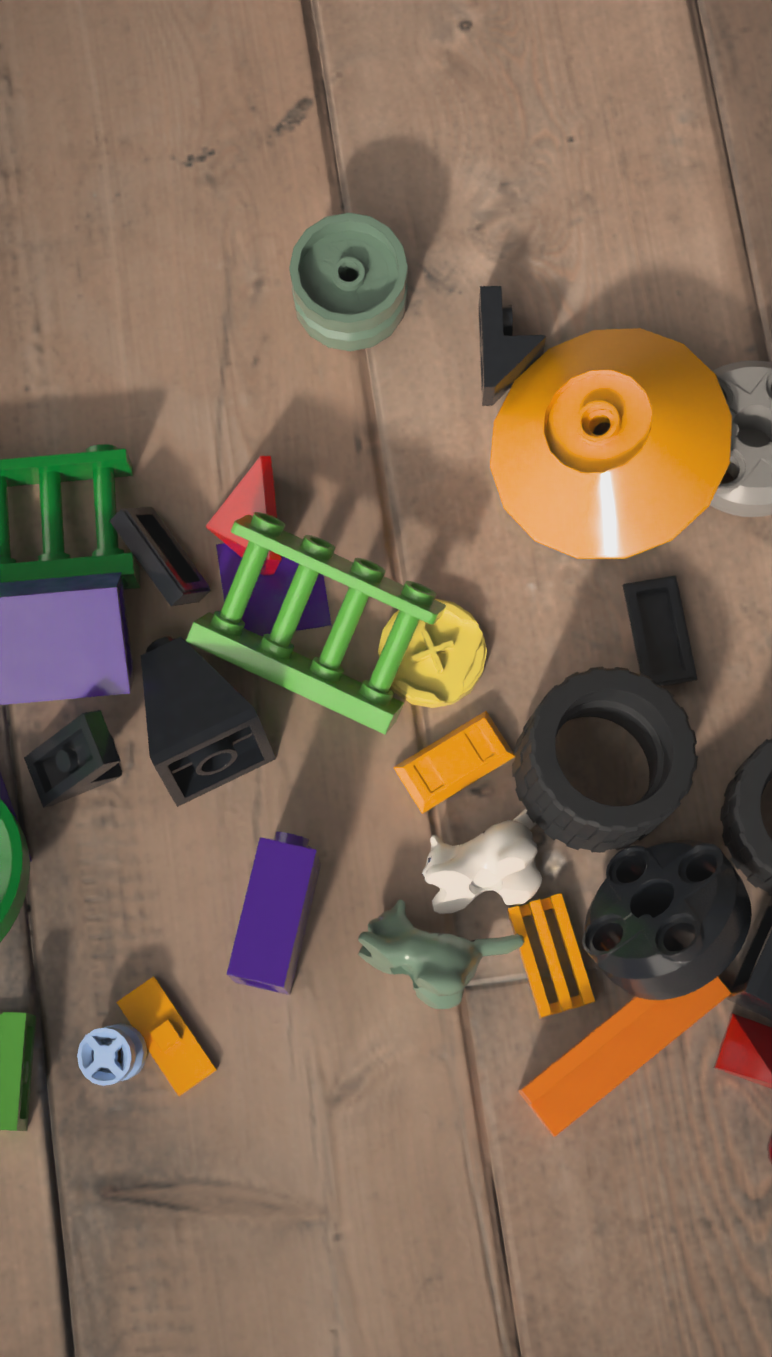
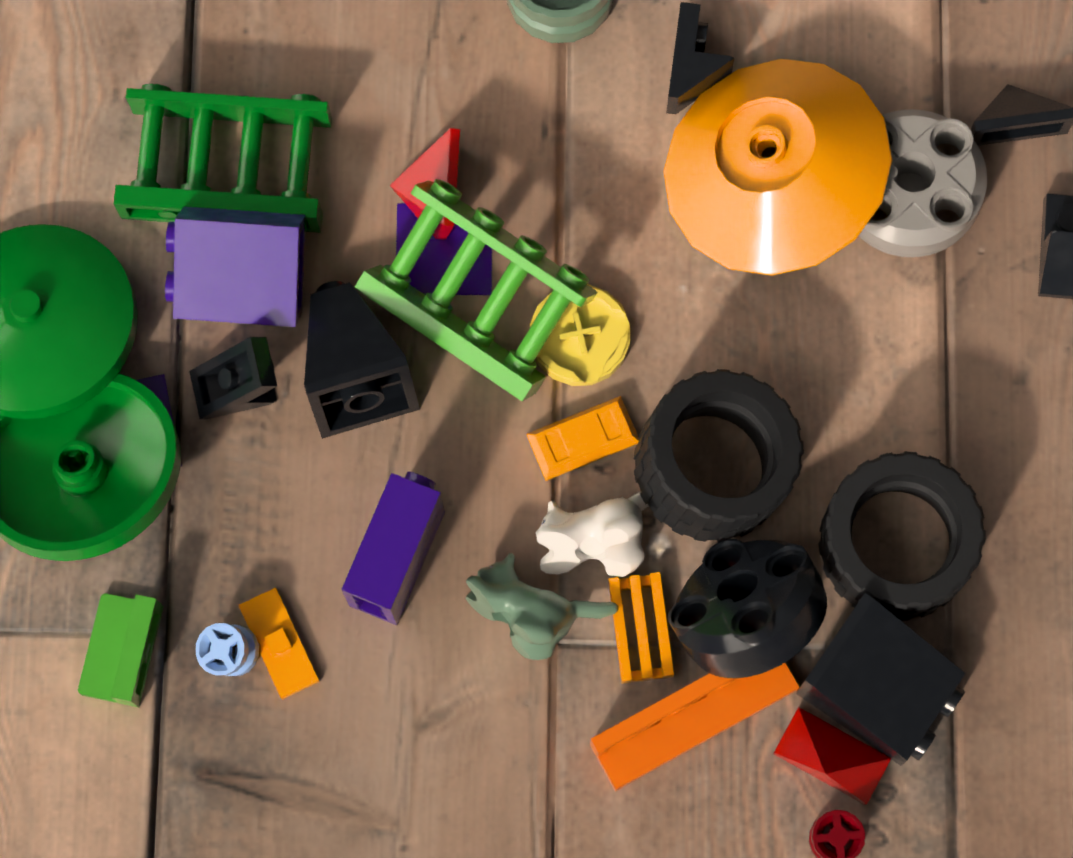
camera: 10 degrees right, 0 degrees up
black tile [110,507,211,606] -> none
black tile [622,575,698,687] -> none

